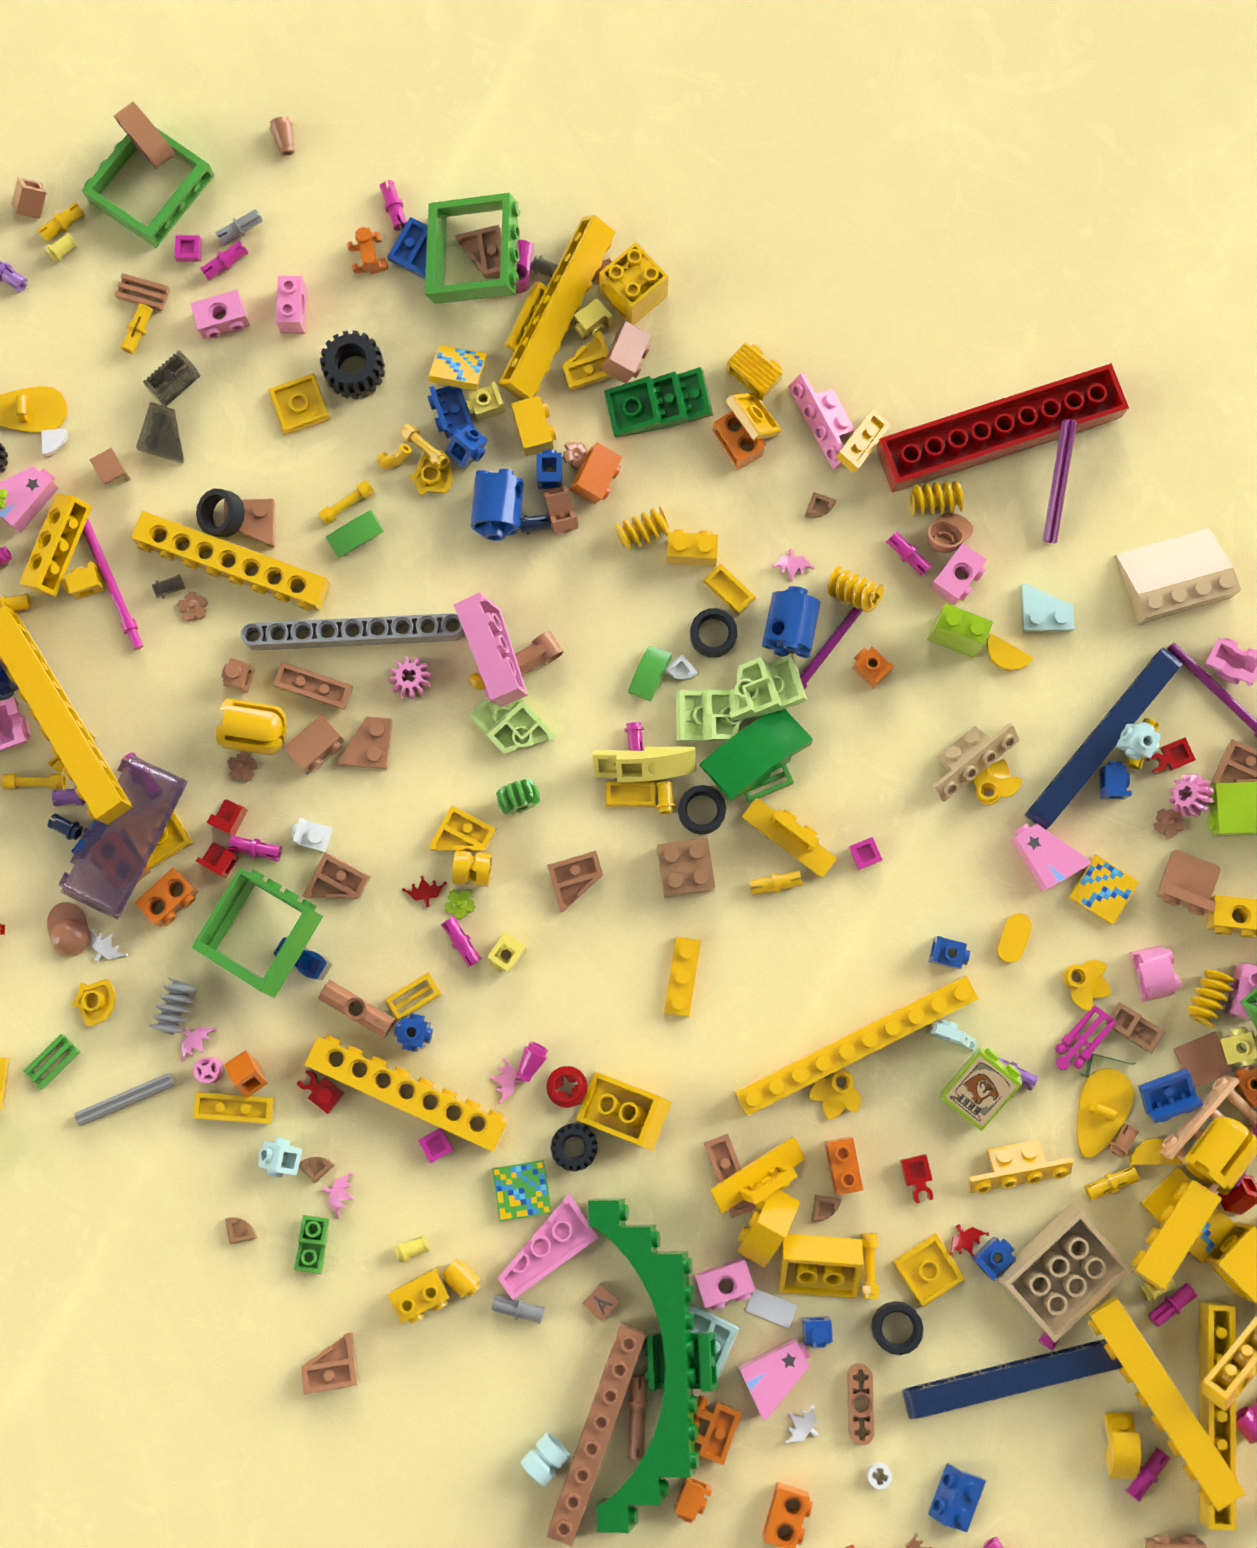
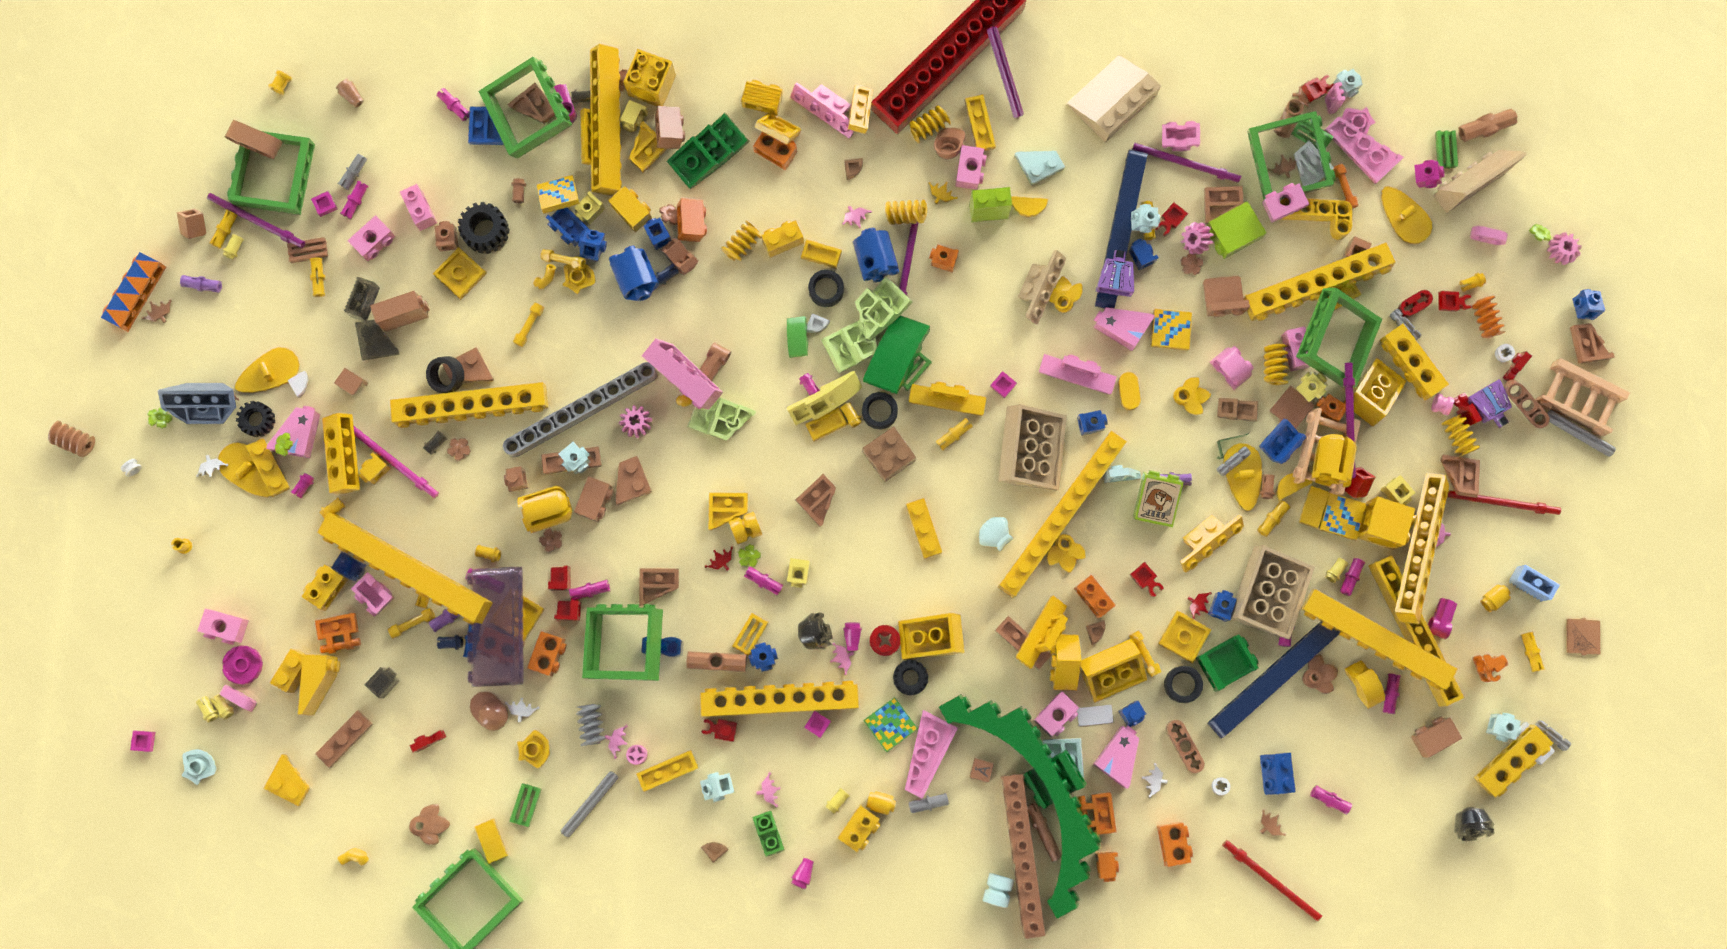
camera: 30 degrees left, 0 degrees up
orange brick [224,1050,268,1098] -> none
white bracket [291,818,333,853] -> none
medium nougat tile [299,1157,335,1184] -> none
nougat wing [301,1332,358,1394] -> none
bright green slope [326,510,384,558] -> none
orange piece [347,227,389,274] -> none
bright green gear [496,779,540,815] -> none
dark pink pin [886,531,932,576] -> none
dark pink piece [1055,1005,1116,1070] -> none
yellow brick [1131,1180,1222,1290] -> none
none -> magenta bar [207,193,305,248]
none -> yellow bush [268,70,292,95]
none -> nougat brick [370,291,430,332]
none -> nougat brick [434,221,459,252]
none -> yellow pin [475,545,502,563]
none -> nougat pin [511,178,526,203]
none -> light aqua brick [559,442,591,474]
none -> dark pink cone [791,858,814,889]
none -> clear smoke cone [798,612,833,650]
none -> yellow piece [928,182,958,204]
none -> yellow plate [965,94,996,151]
none -> light aqua animal [979,517,1013,551]
none -> tan slope [998,404,1067,490]
none -> bright pink bracket [1039,354,1117,395]
none -> medium lavender torso [1095,250,1134,297]
none -> green panel [1196,634,1259,692]
none -> light grey axle [1217,447,1251,476]
none -> nougat plate [1302,655,1338,694]

